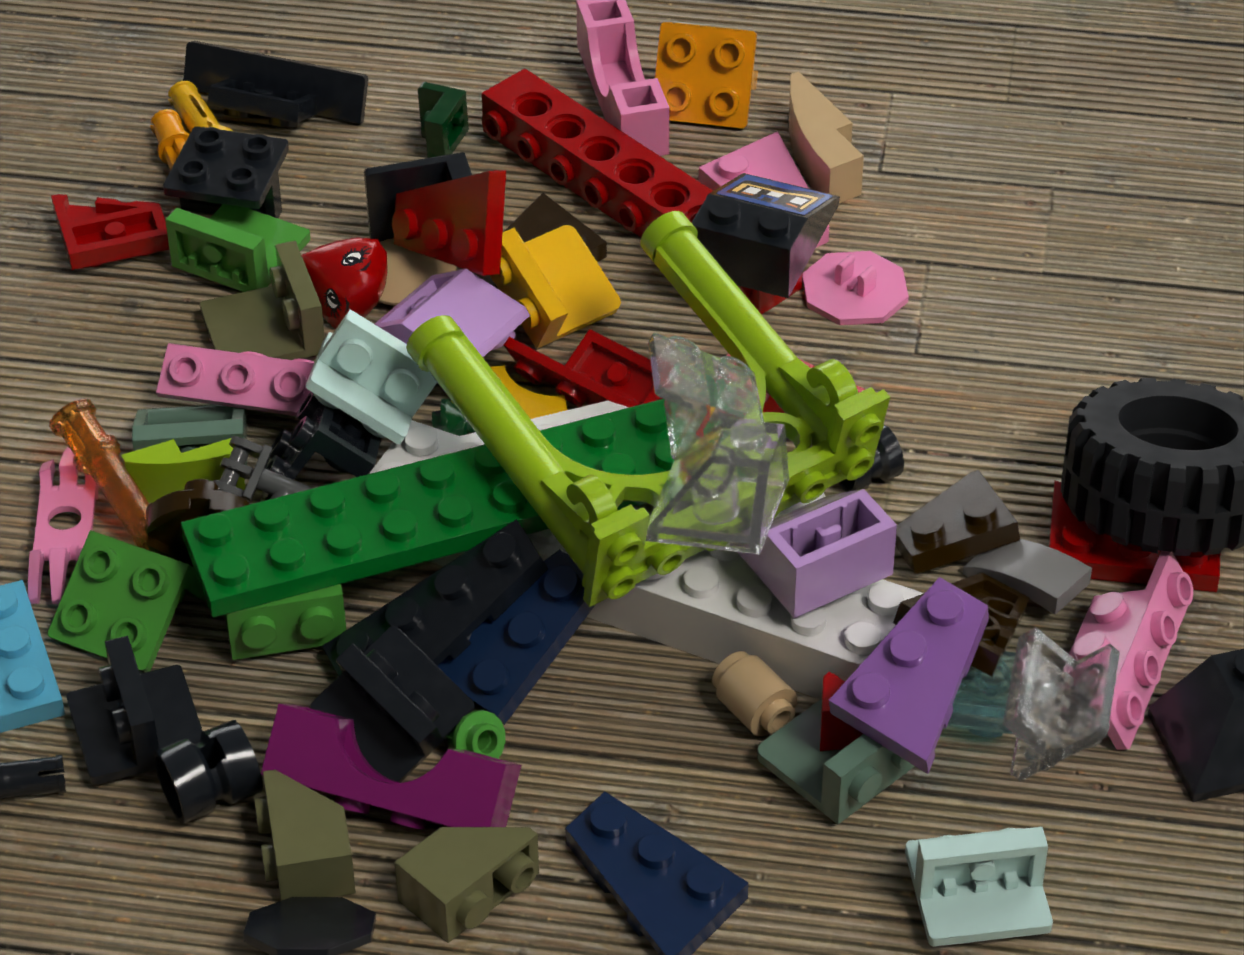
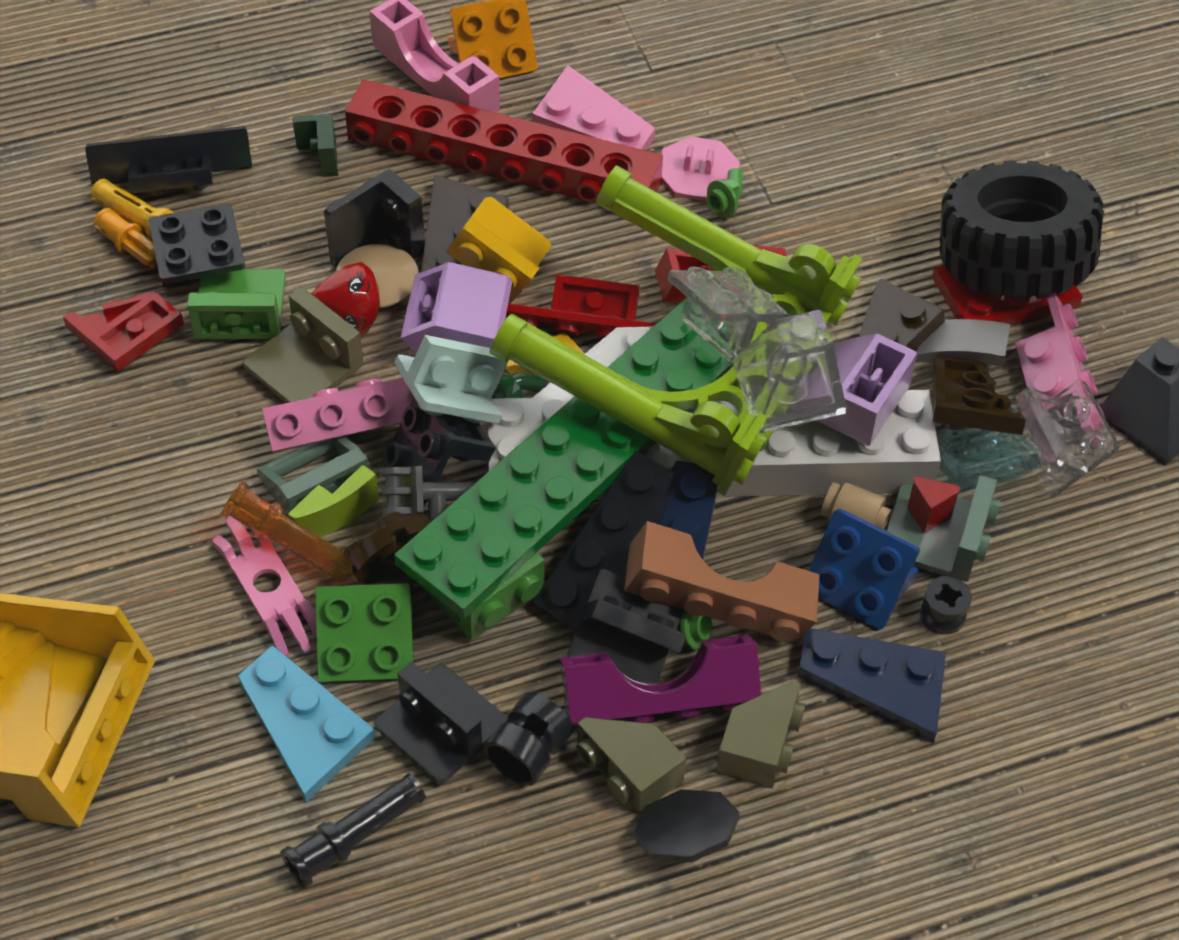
camera: 30 degrees left, 10 degrees up
red wing [392,170,506,276] -> none
black slope [692,173,840,298] -> none
tan slope [789,71,864,203] -> none
medium lavender wing [829,577,989,774] -> none
light aqua bracket [905,827,1053,947] -> none
none -> nougat arch [624,521,820,643]
none -> bright green plate [706,168,743,219]
none -> blue bracket [809,508,920,629]
none -> black wheel [920,576,972,635]

